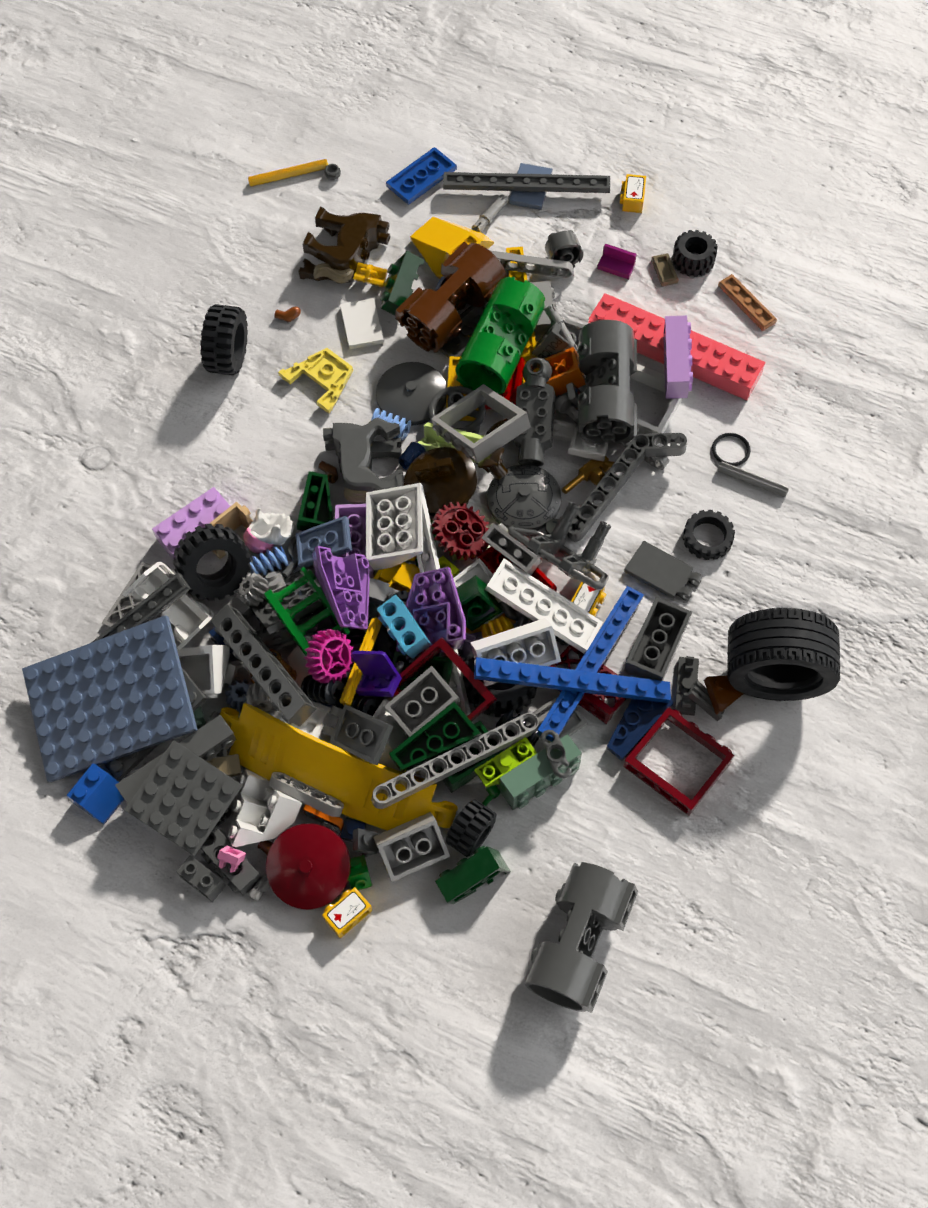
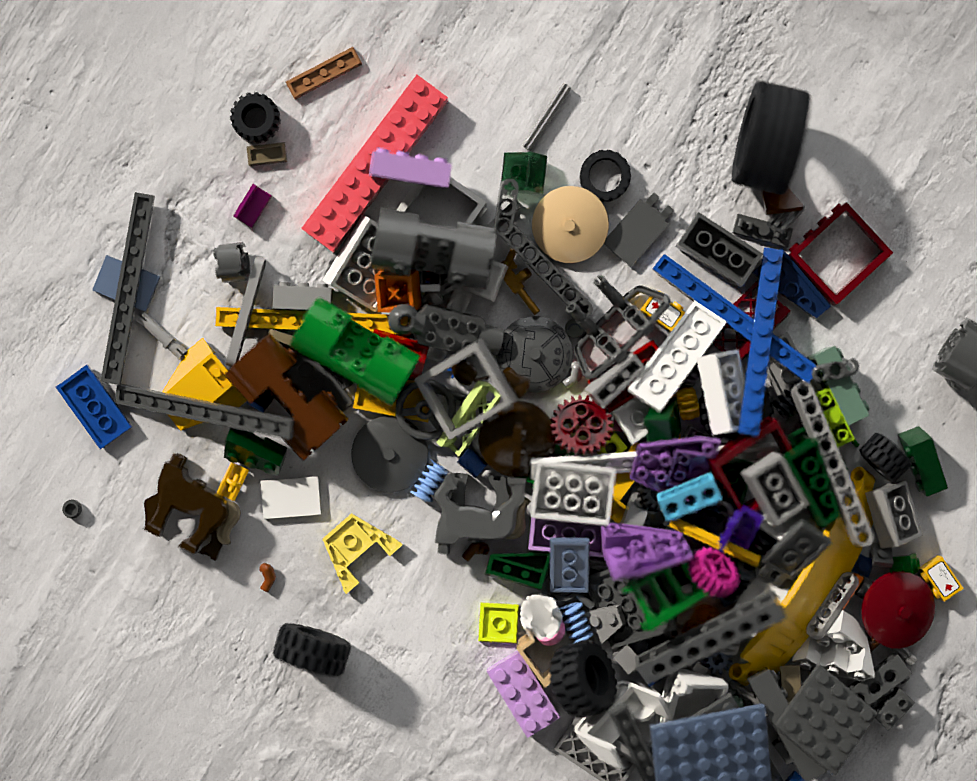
camera: 85 degrees left, 25 degrees up
bright pink tile [217,845,246,873] -> none
light grey gear [237,573,269,607] -> none
yellow axle [248,159,328,187] -> none
dark grey panel [532,322,570,359] -> none
light grey pin [544,304,578,353] -> none
brick [620,174,646,213] -> none
black tyre [712,433,751,466] -> none
none -> dark grey plate [115,384,294,439]
none -> neon yellow tile [478,602,519,643]
none -> clear green slope [501,152,547,194]
none -> tan dish [532,186,609,263]

